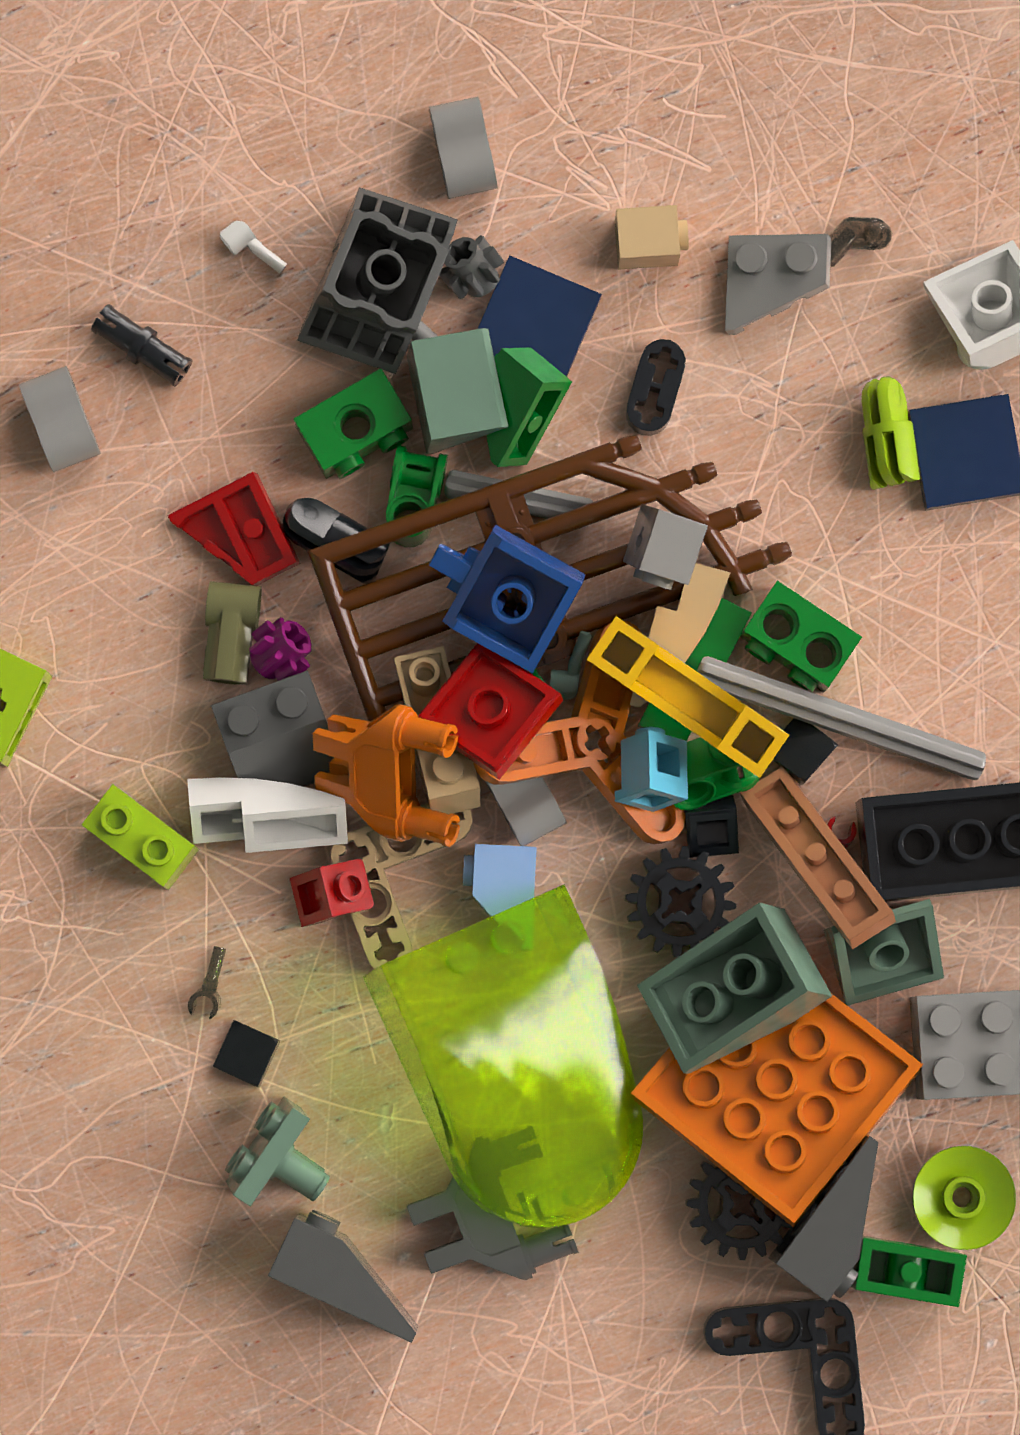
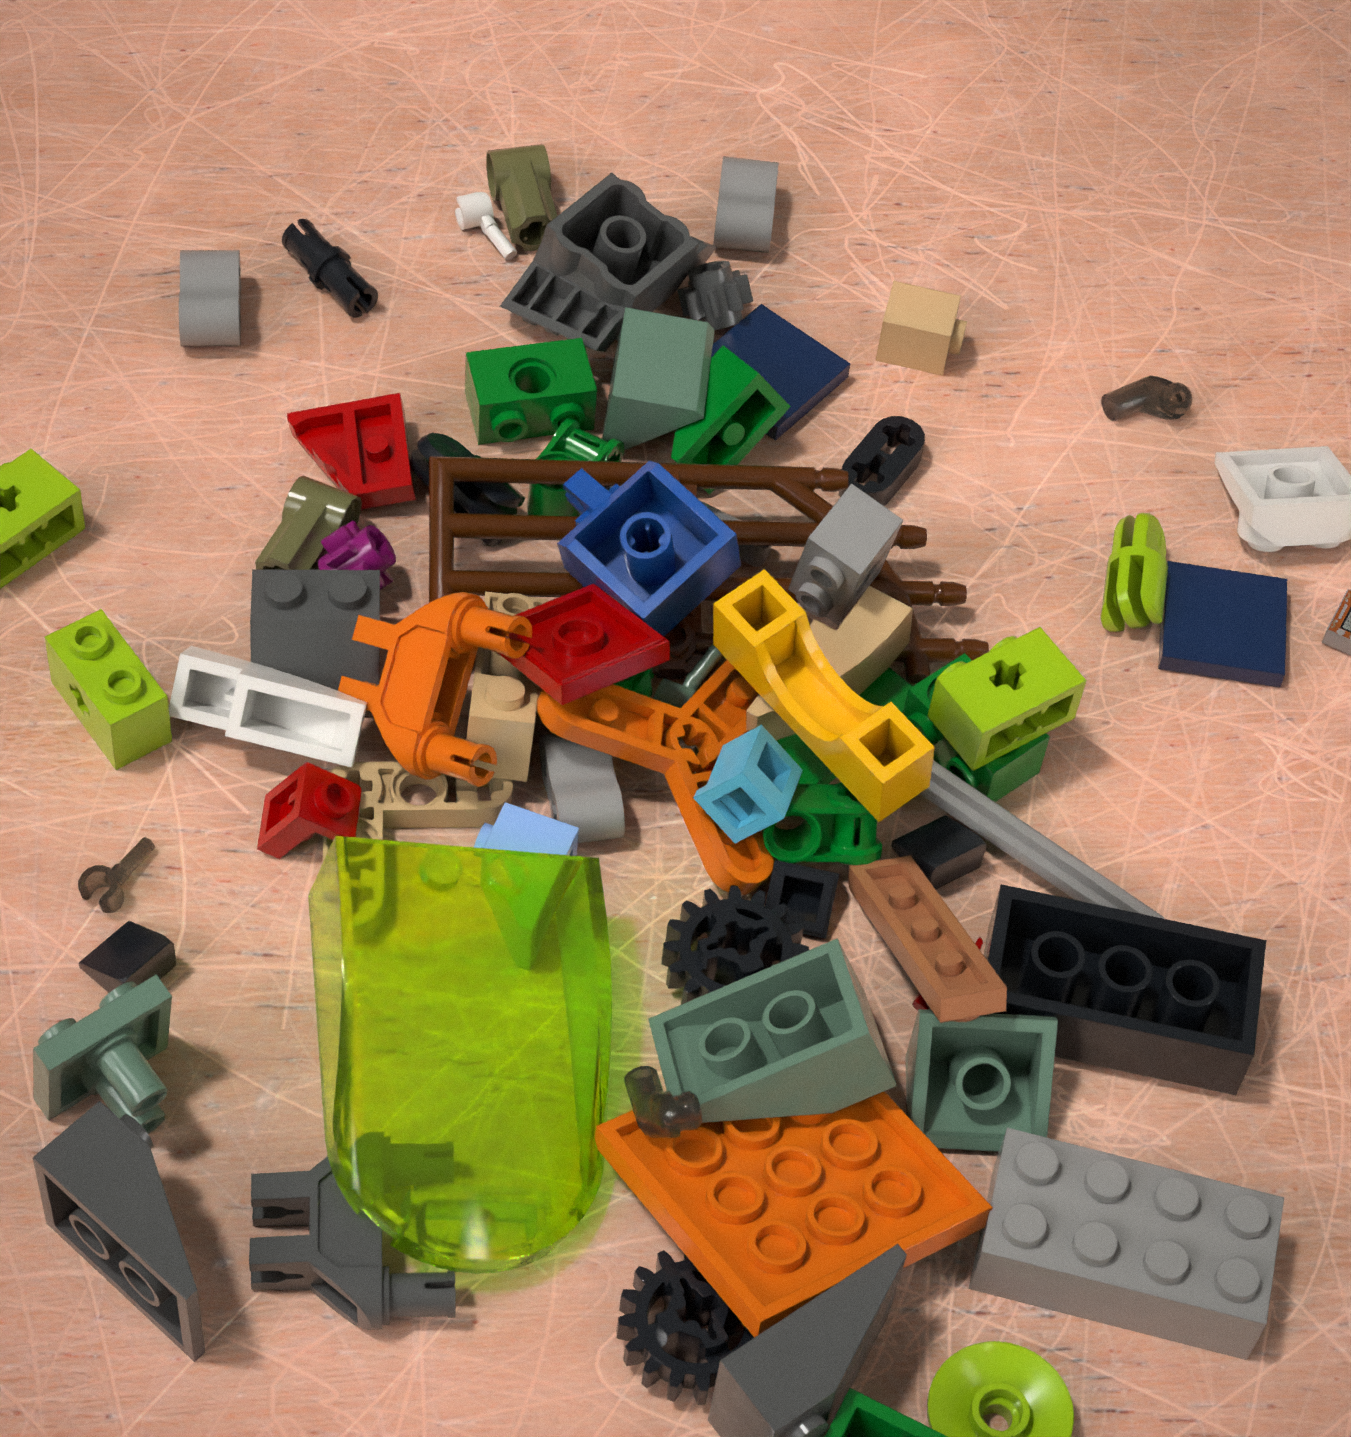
camera: 15 degrees right, 30 degrees down
light grey wing [725,234,831,335] -> none
none -> olive piece [486,144,557,251]
none -> clear smoke arm [624,1066,703,1138]
none -> lime brick [928,627,1087,771]

